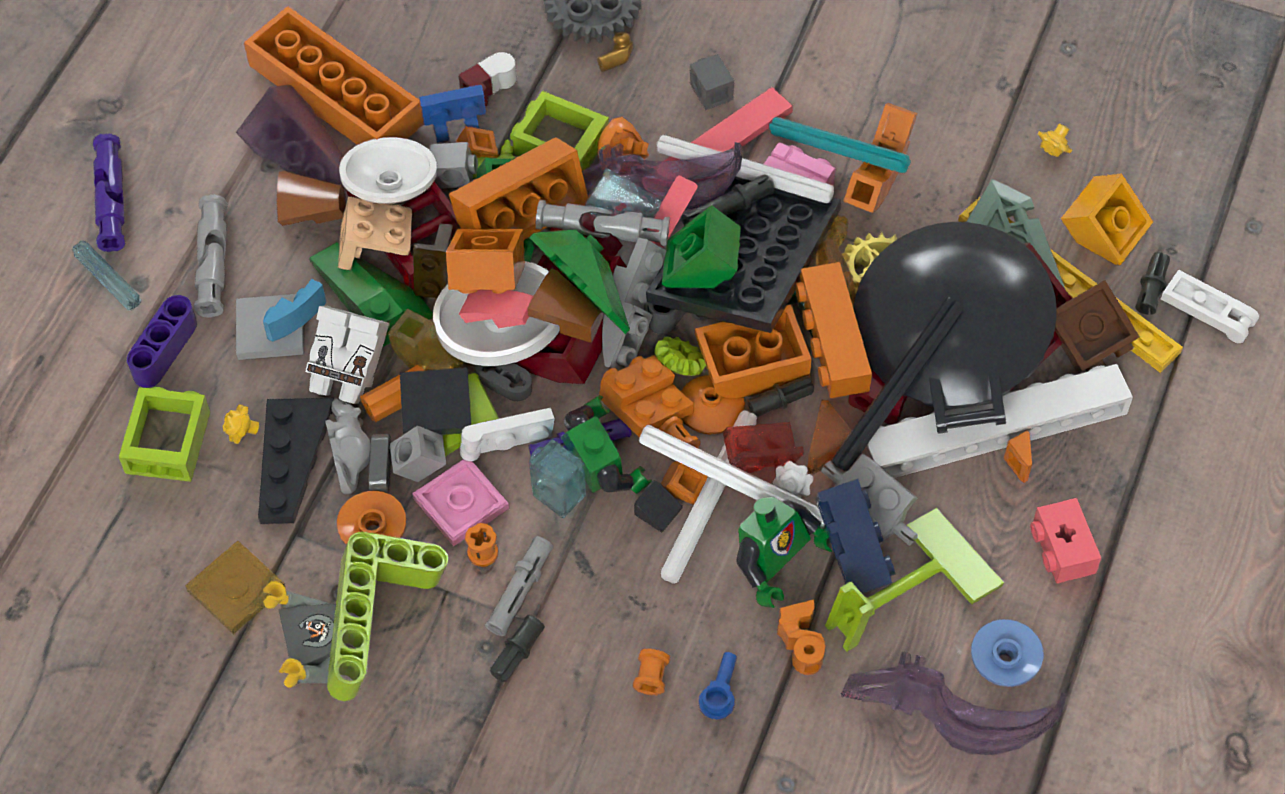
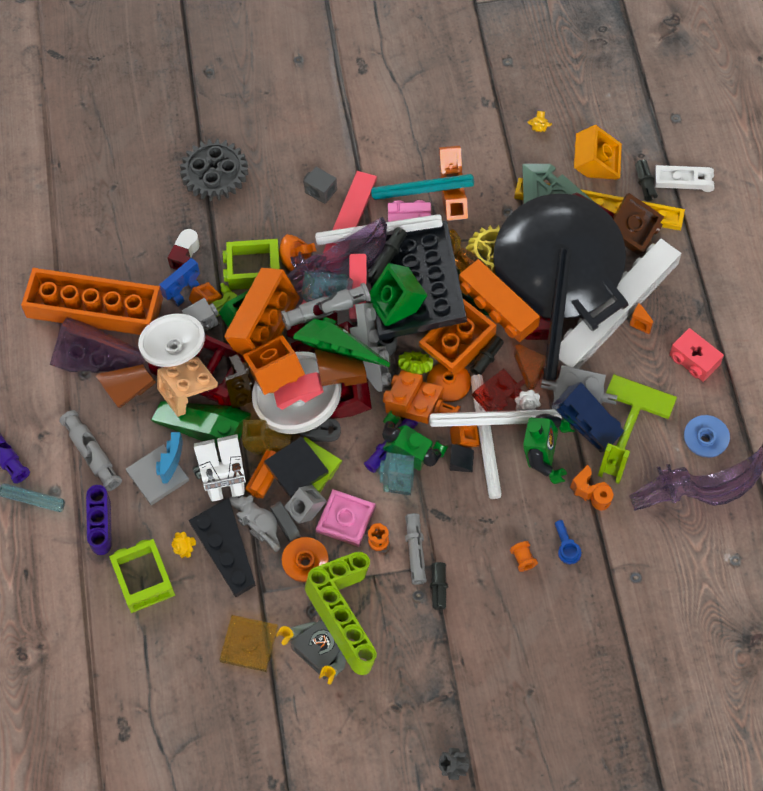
camera: 30 degrees left, 5 degrees up
white plate [460,408,555,461] -> none
pearl gold arm [597,32,633,72] -> none

